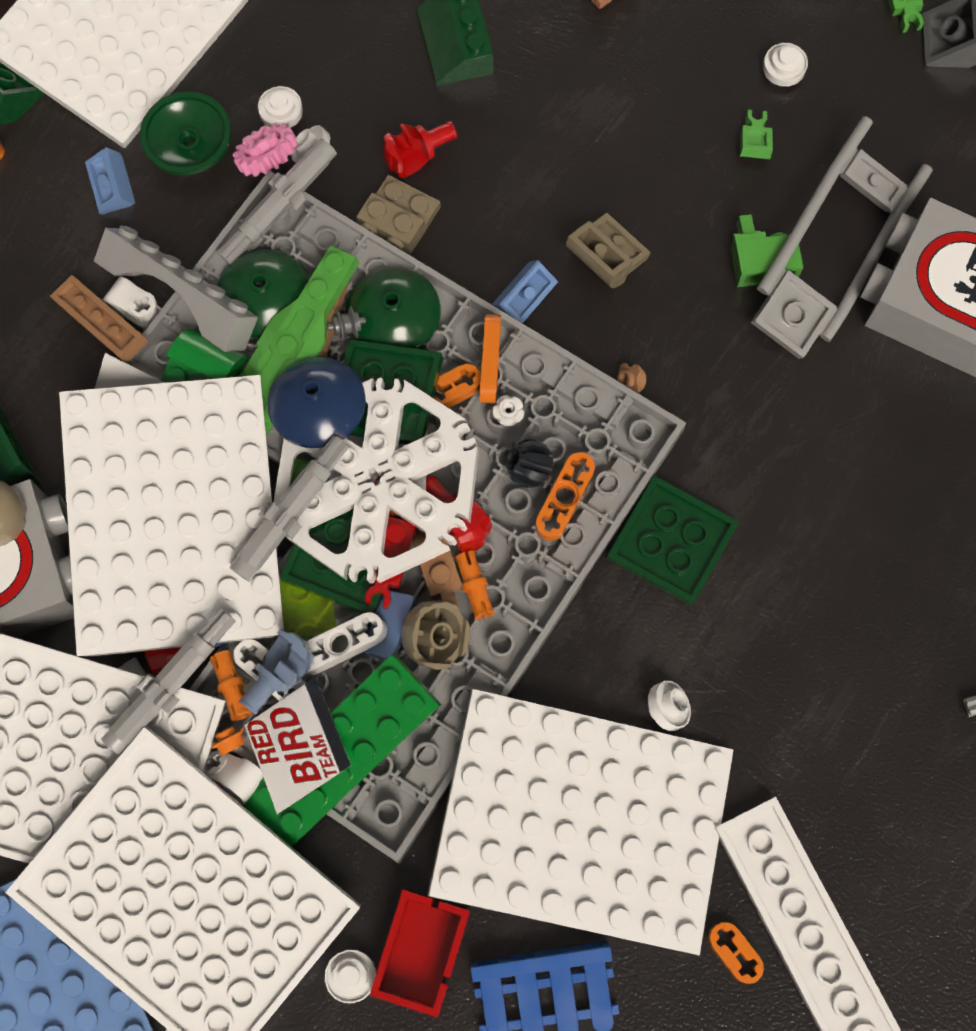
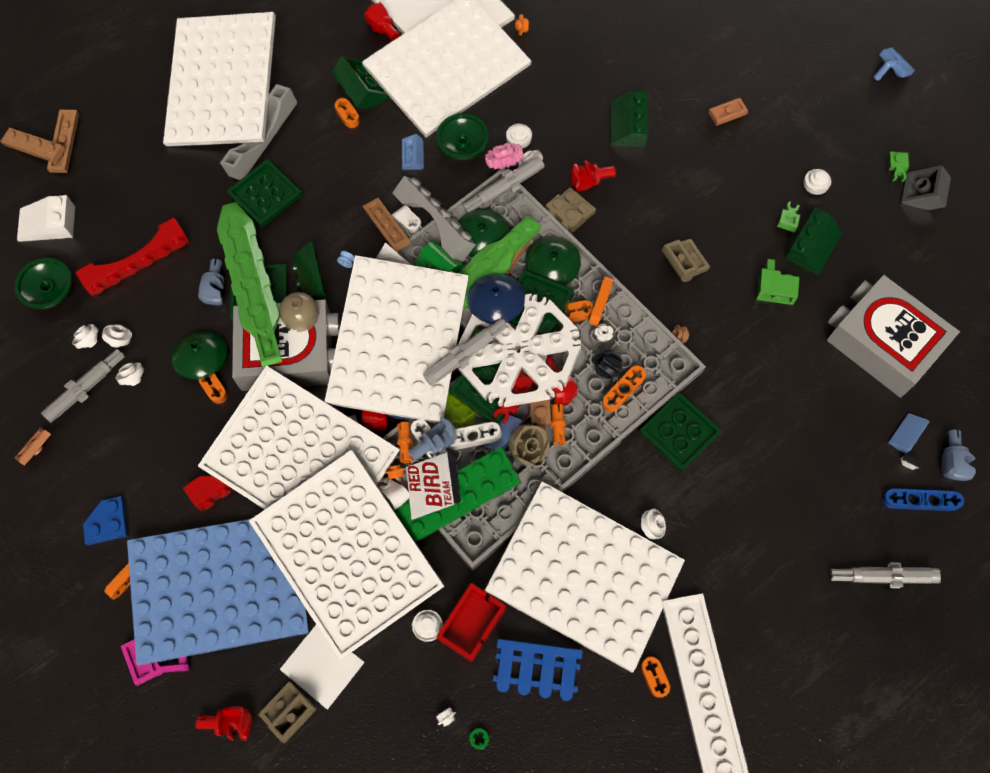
camera: 15 degrees right, 5 degrees down
light grey piece [101,608,236,755] -> none
dark grey wheel [327,306,366,341] -> none
medium blue slope [492,260,558,323] -> none
light grey plate [751,116,933,359] -> none
none -> light blue bush [337,251,355,268]
none -> dark green slope [785,207,842,276]

